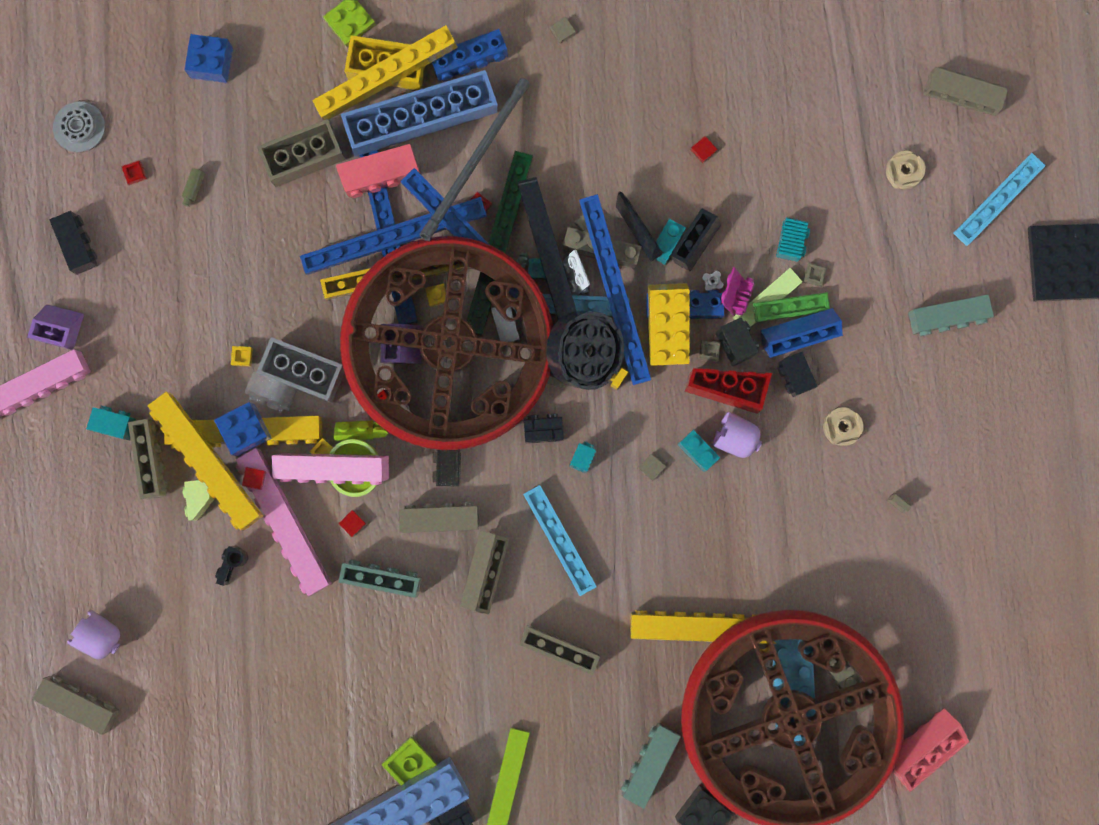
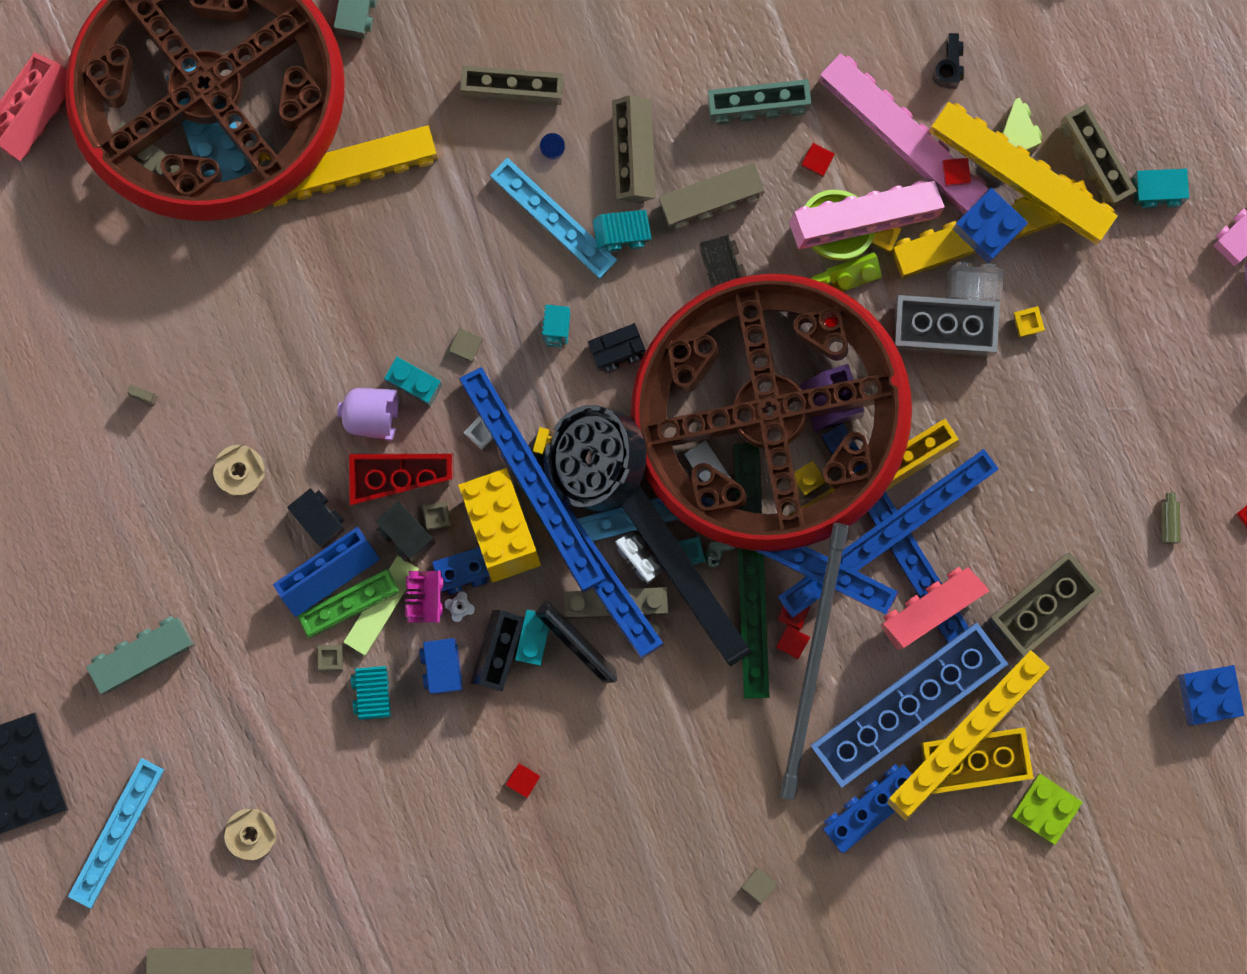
camera: 160 degrees right, 0 degrees up
none -> blue brick [419,638,463,695]
none -> blue plate [459,367,605,593]
none -> white tile [464,416,493,451]
none -> clear blue tile [540,133,565,160]
none -> teal brick [592,210,652,252]
none -> red tile [775,625,810,660]

